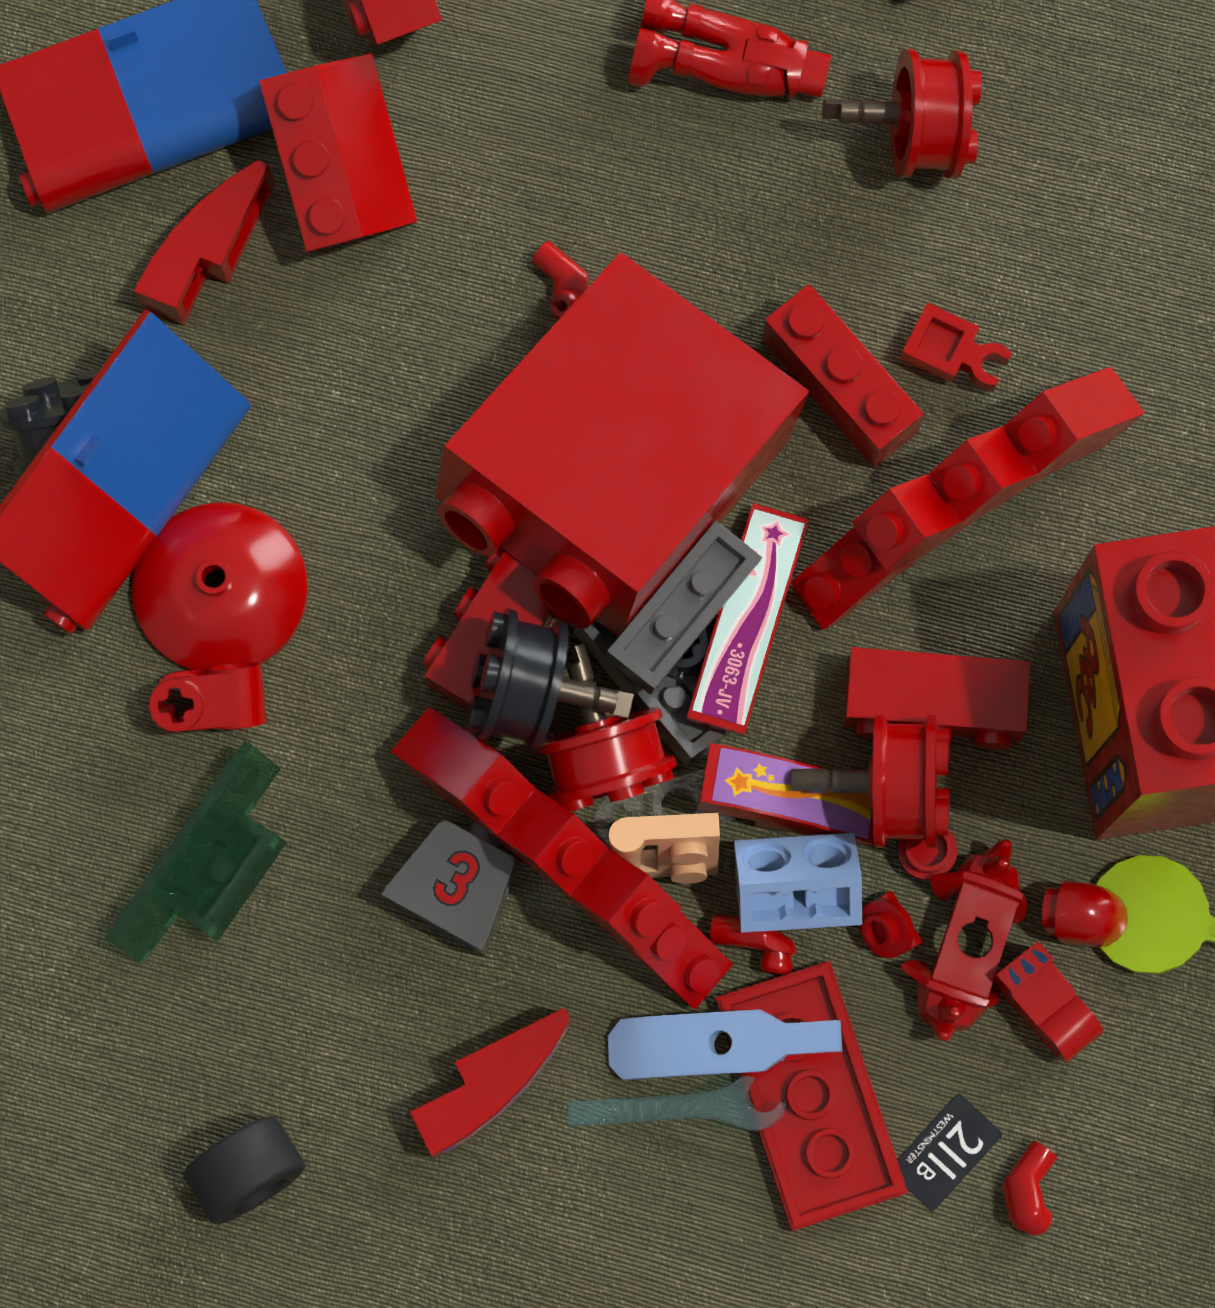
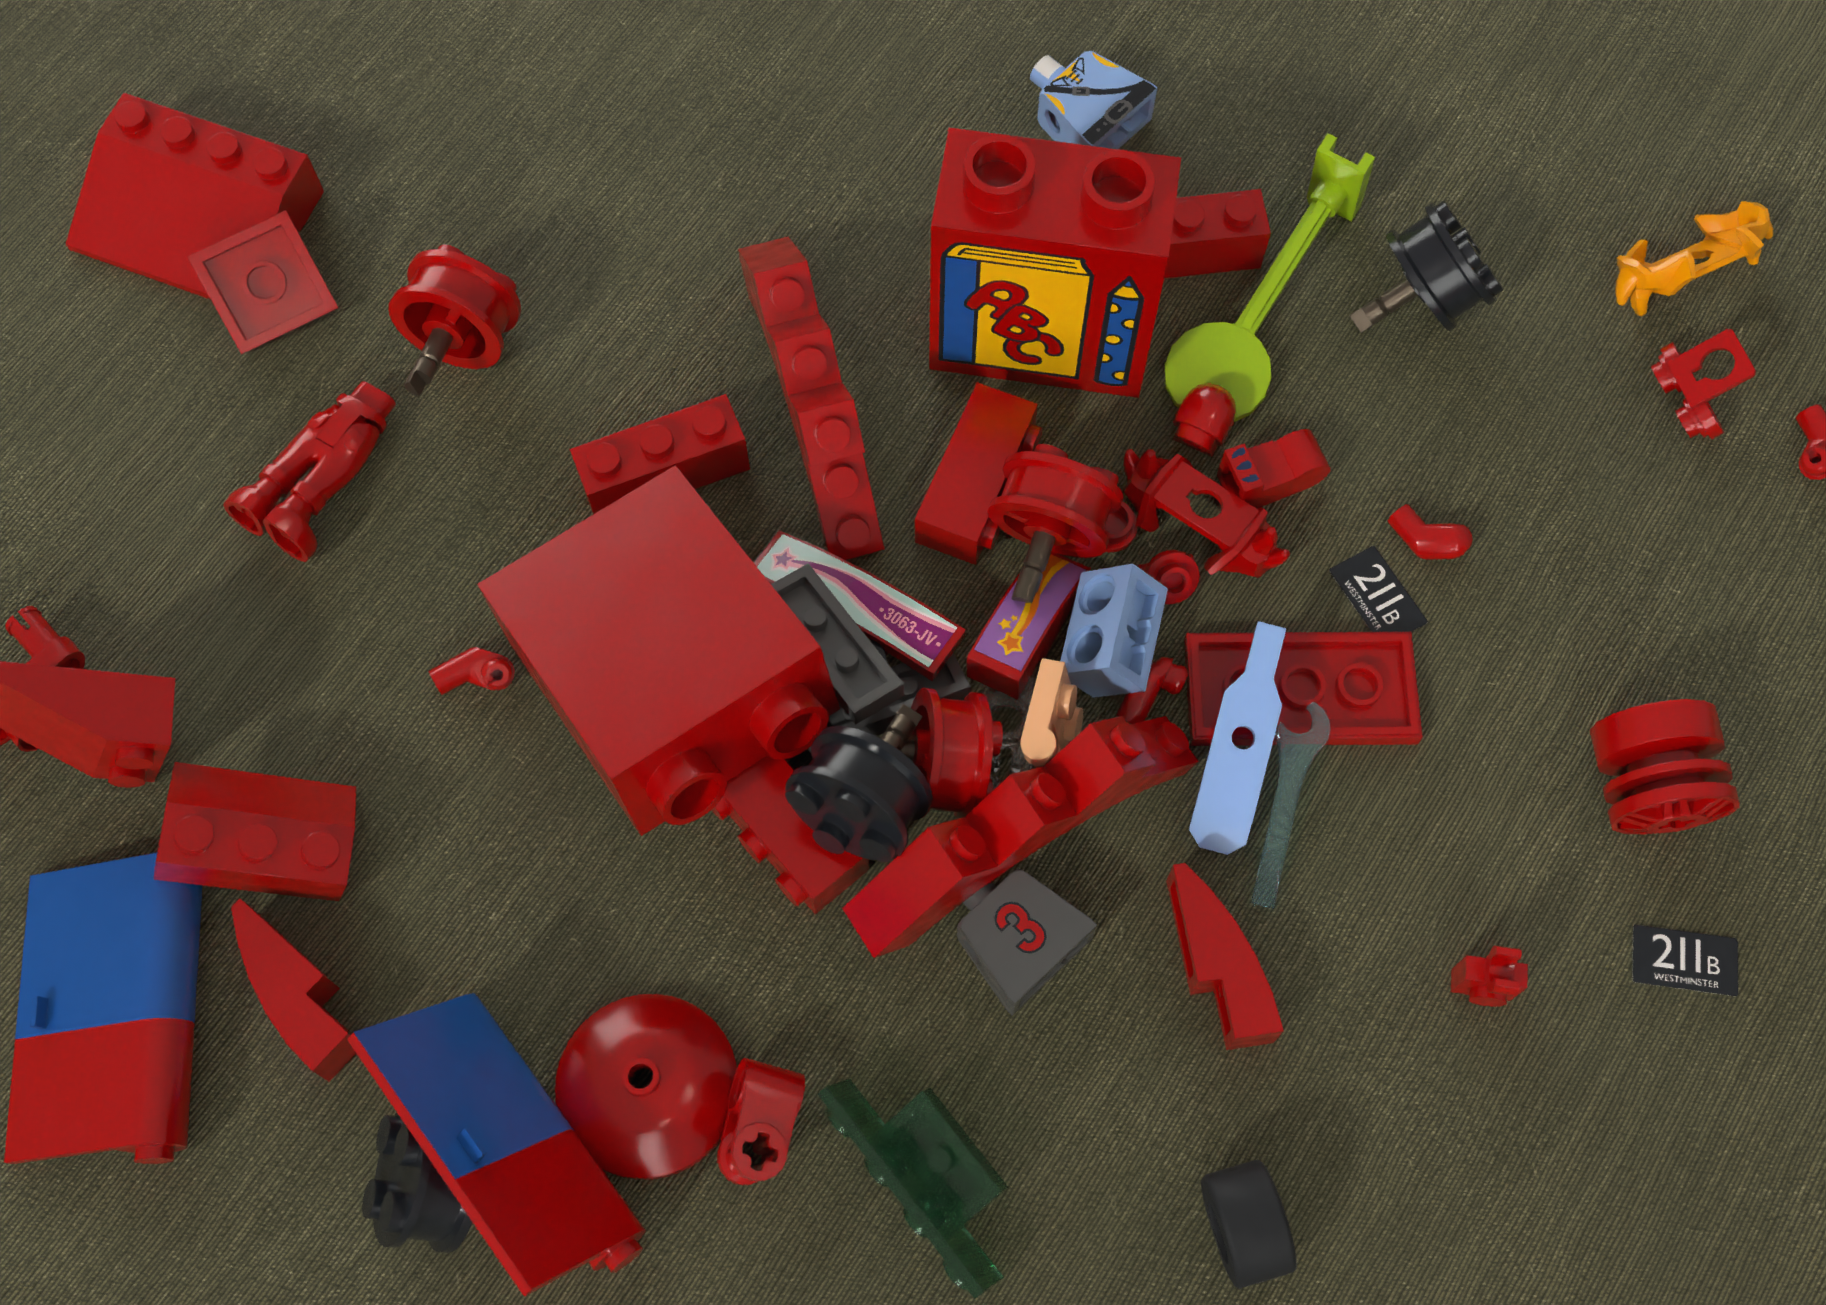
camera: 75 degrees left, 10 degrees down
red plate [900,302,1012,392] -> none

